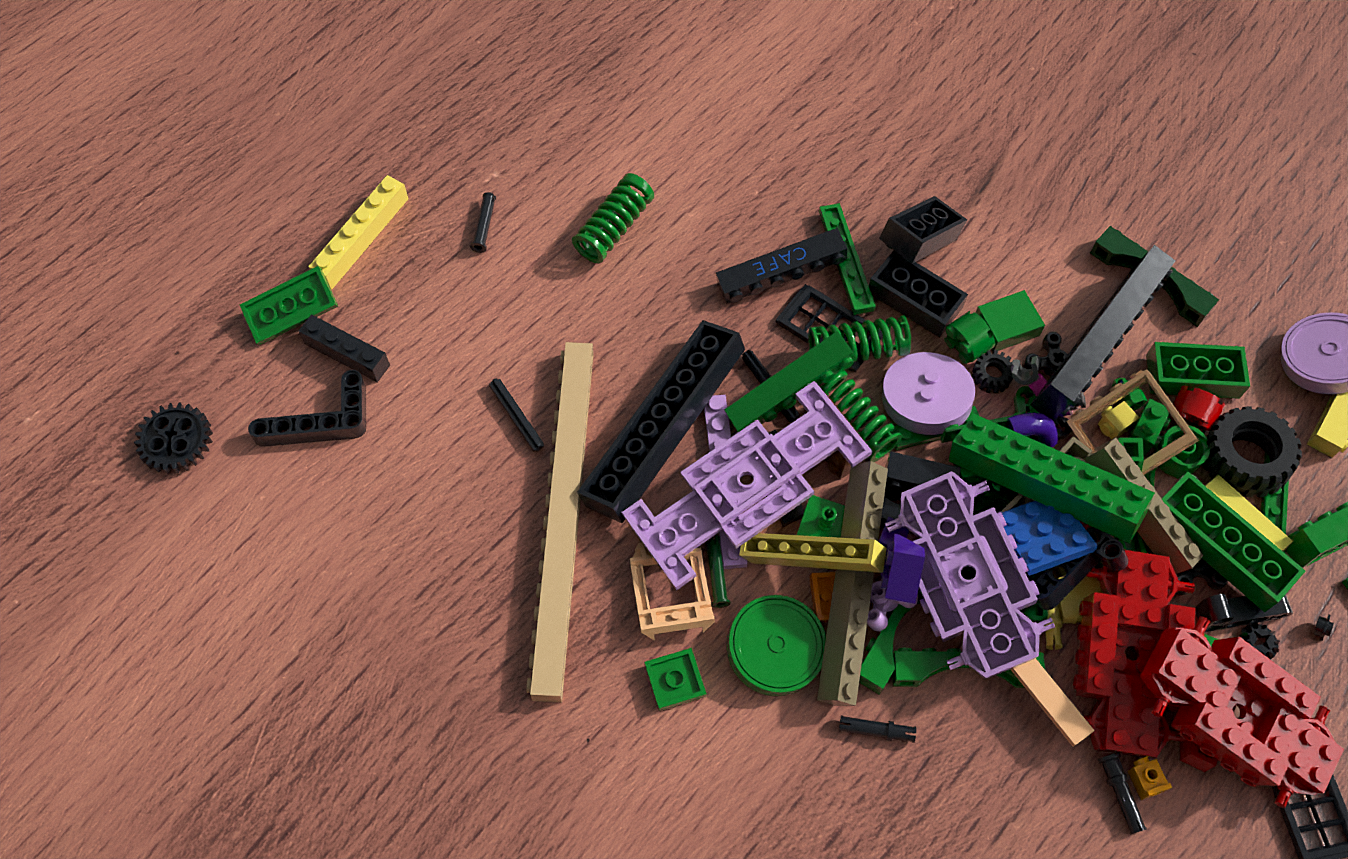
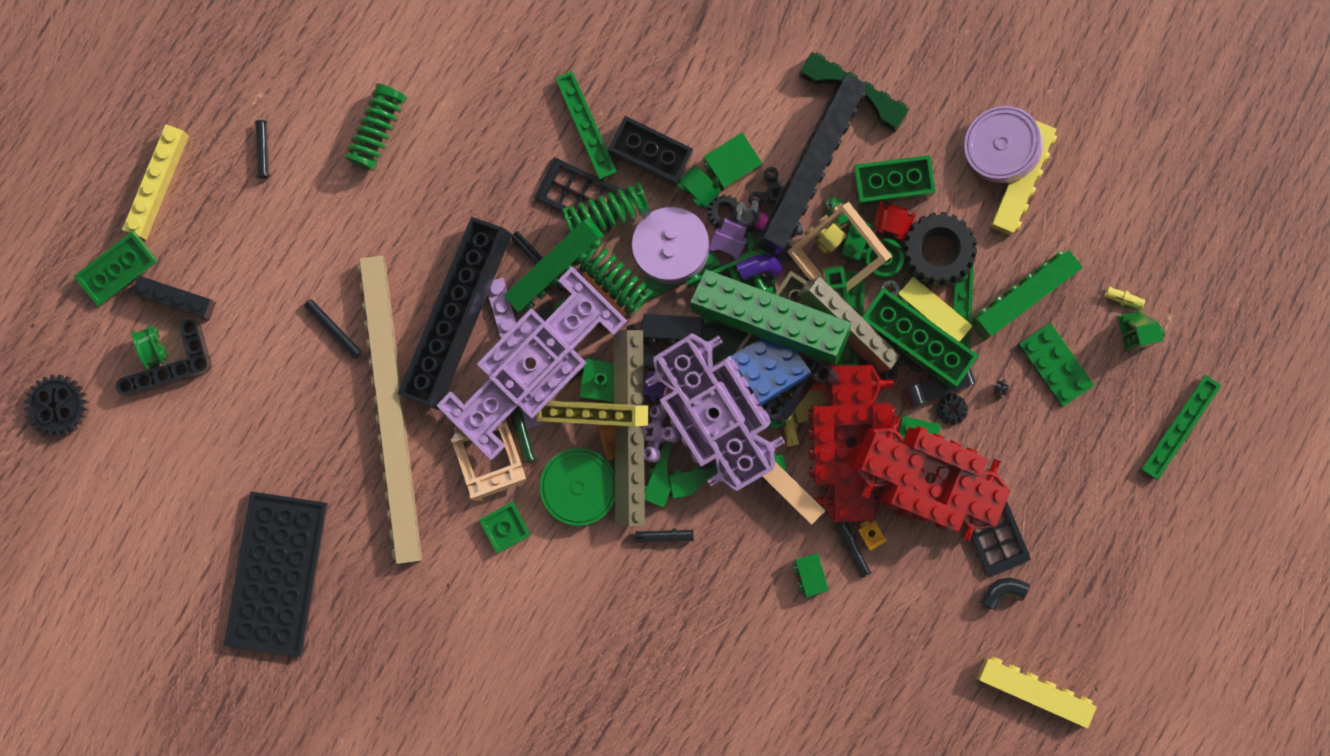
camera: 10 degrees left, 20 degrees up
black brick [716,228,847,304] -> none
black brick [879,196,967,264] -> none
dark purple slope [881,534,925,604] -> none
none -> green wheel [131,325,168,370]
none -> black plate [224,491,328,657]
none -> medium lavender piece [709,218,748,260]
none -> green brick [792,553,829,597]

